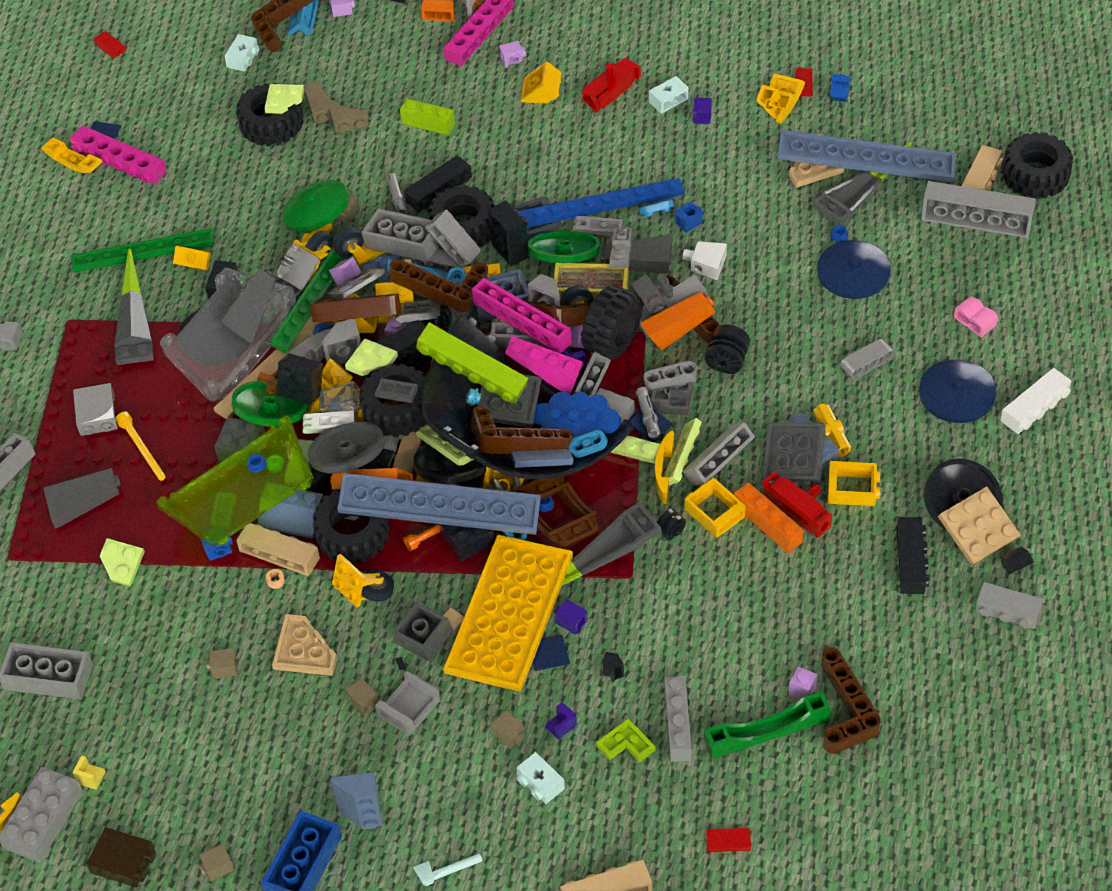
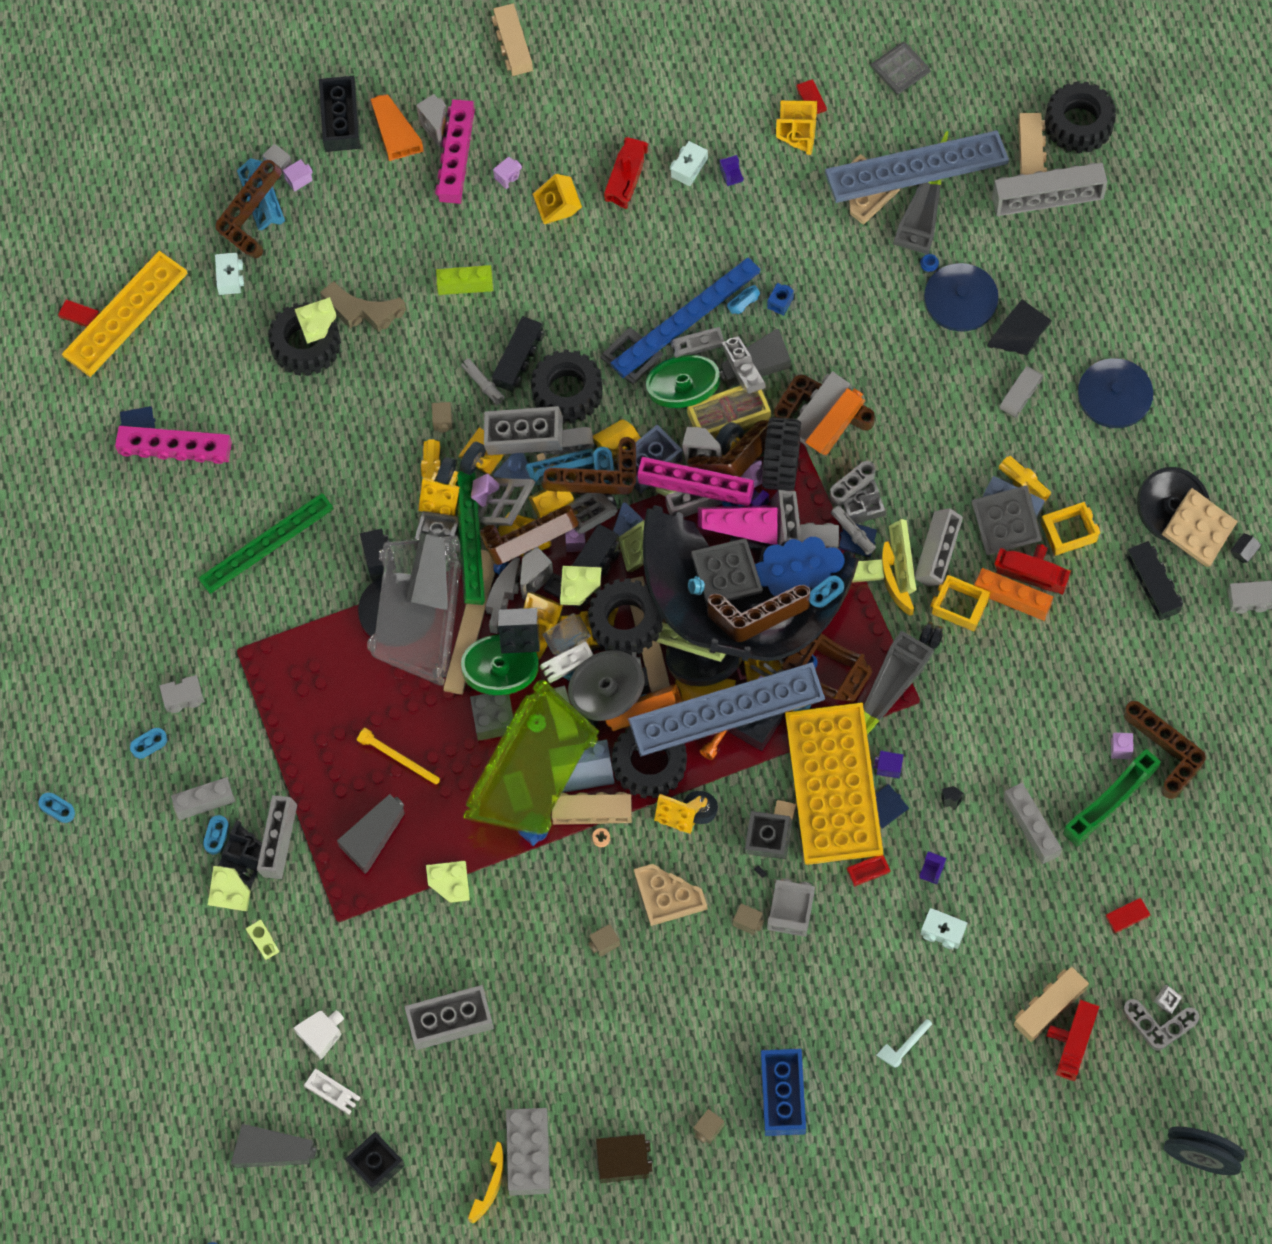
camera: 25 degrees left, 15 degrees up
yellow slope [41,138,102,173] -> none
light grey panel [73,383,118,436] -> none
light yellow panel [73,756,105,790] -> none
dark grey plate [115,248,154,365] -> none
yellow plate [173,246,211,270] -> none
blue plate [247,454,267,473] -> none
clear orange arm [257,372,277,395] -> none
light grey hinge [276,243,320,291] -> none
green dish [282,180,349,232] -> none
sand blue slope [331,772,383,829] -> none
dark grey plate [375,378,418,403] -> none
lime brick [416,322,529,404] -> none
light grey brick [425,209,481,268] -> none
black brick [488,200,529,267] -> none
dark tan brick [491,711,525,748] -> none
sand blue tile [511,449,573,468] -> none
lime plate [596,719,656,763] -> none
dark grey brick [631,274,674,317] -> none
white torso [682,242,727,280] -> none
black wheel [705,324,750,374] -> none
blue brick [830,74,851,102] -> none
bright pink brick [954,296,998,337] -> none
white brick [1001,368,1071,434] -> none
none -> yellow plate [62,251,188,377]
none -> red tile [846,855,891,887]
none -> clear piece [870,41,931,95]
none -> black slope [987,299,1052,355]

